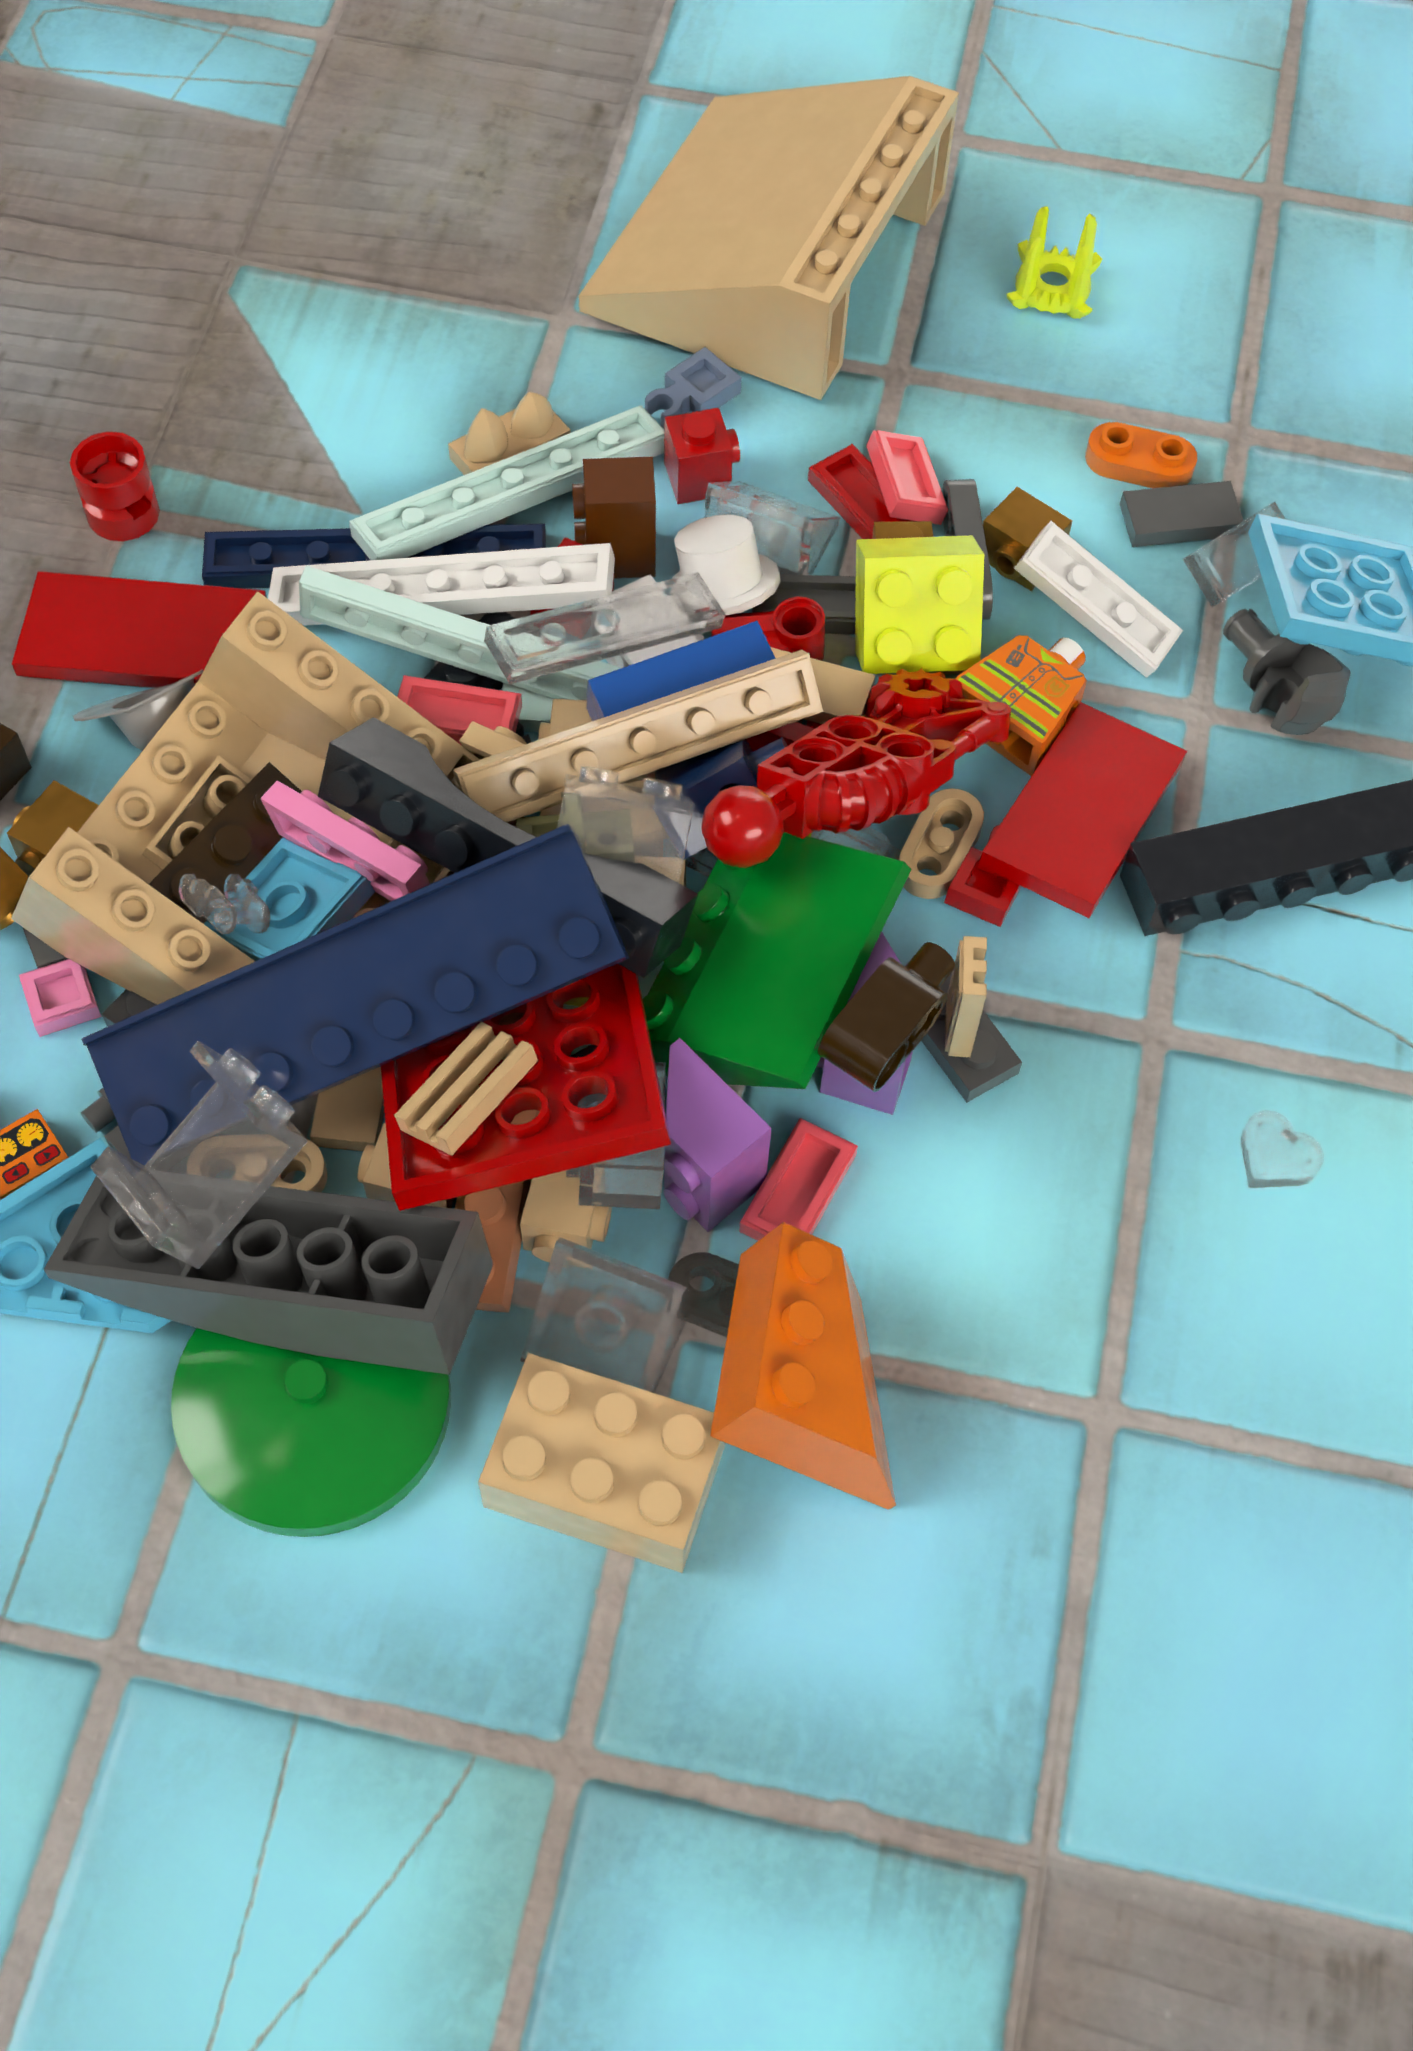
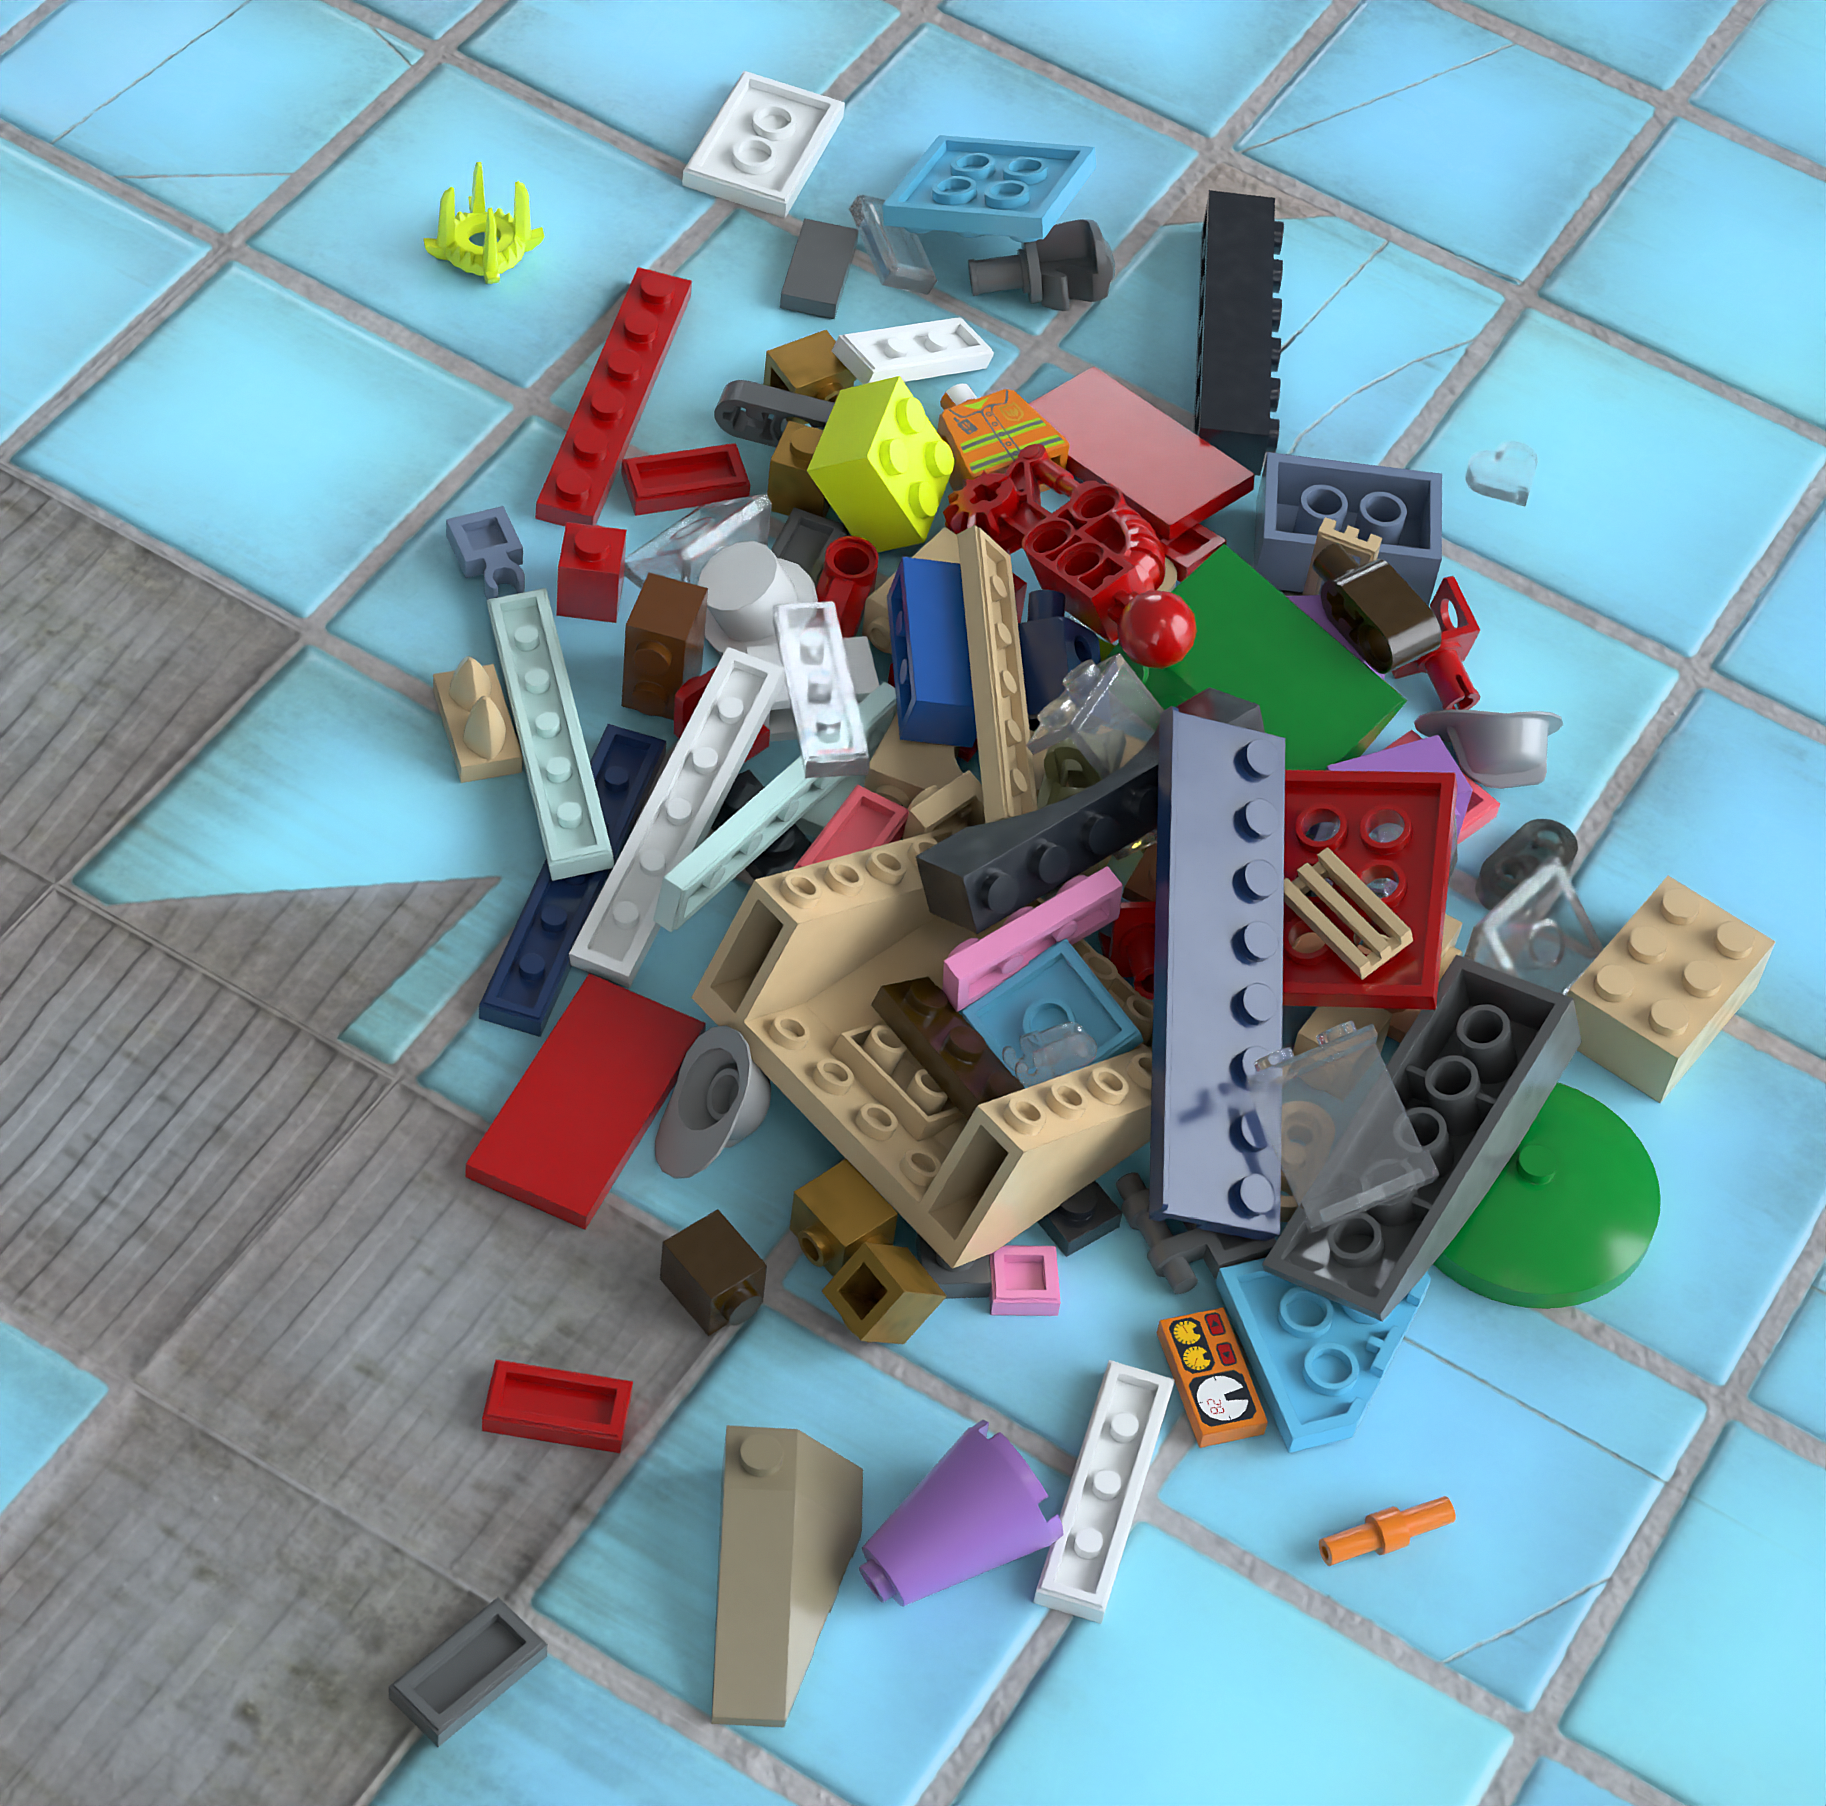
camera: 75 degrees left, 10 degrees down
red wheel [70,431,160,541] -> none
tan slope [579,76,959,400] -> none
orange wedge [710,1222,896,1510] -> none
coral tile [866,430,948,525] -> none
orange plate [1085,422,1197,488] -> none
none -> red plate [535,267,692,526]
none -> white tile [682,71,845,218]
none -> sand blue brick [1253,452,1442,606]
none -> red bracket [1392,576,1481,710]
none -> light grey piece [1414,709,1563,789]

